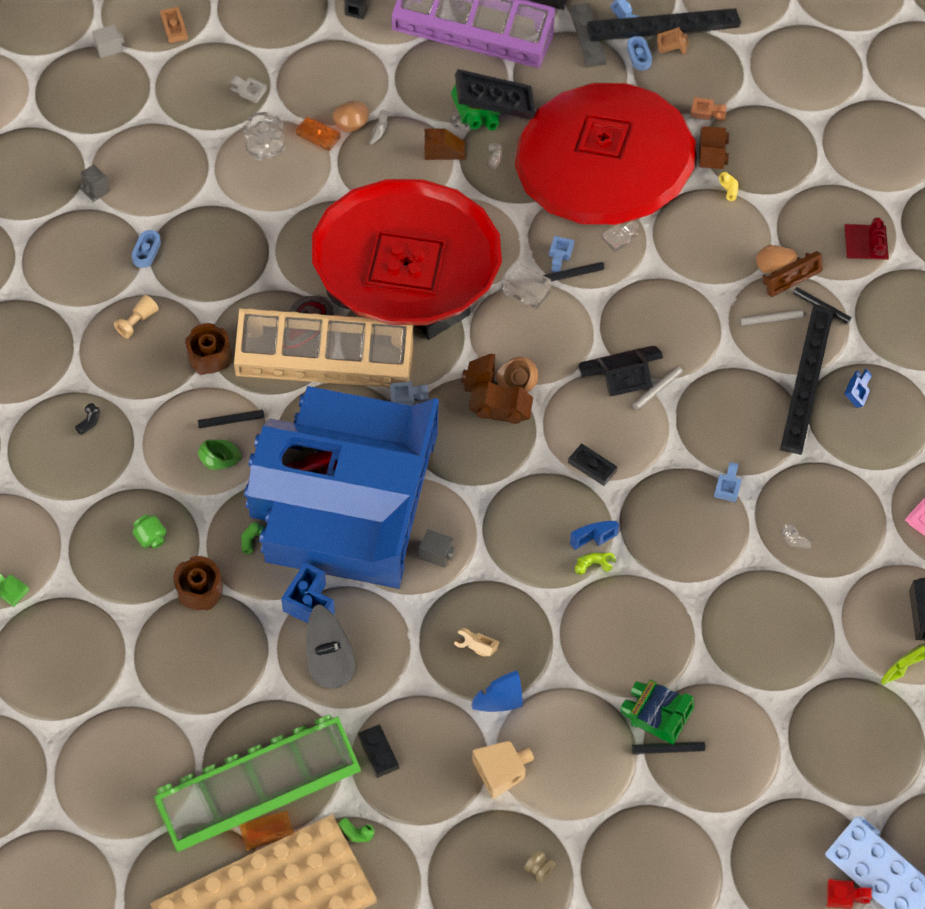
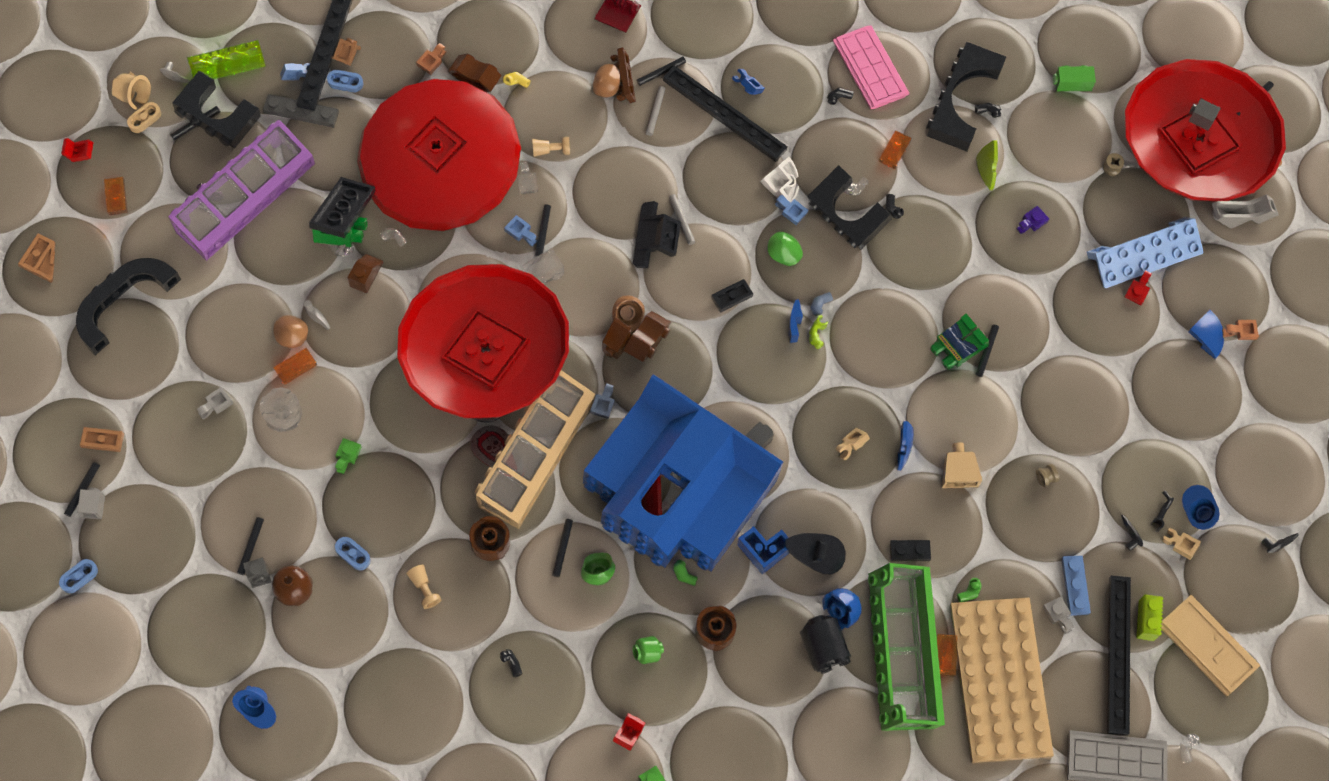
camera: 70 degrees left, 10 degrees up
none -> medium blue plate [59,559,98,594]
none -> black bar [64,462,100,517]
none -> black piece [237,517,264,575]
none -> reddish brown cylinder [272,565,313,606]
none -> bright green plate [335,438,362,474]
none -> tan piece [532,137,570,157]
none -> red bracket [613,713,645,751]
none -> white brick [760,157,799,202]
none -> bright green hat [767,232,803,266]
none -> black cylinder [800,615,851,674]
none -> black arch [807,165,892,250]
none -> sand blue arm [811,292,833,316]
none -> blue cylinder [822,588,862,629]
none -> black arm [827,88,854,105]
none -> clear orange plate [879,130,912,169]
none -> black arm [885,194,904,219]
none -> dark purple plate [1016,206,1049,234]

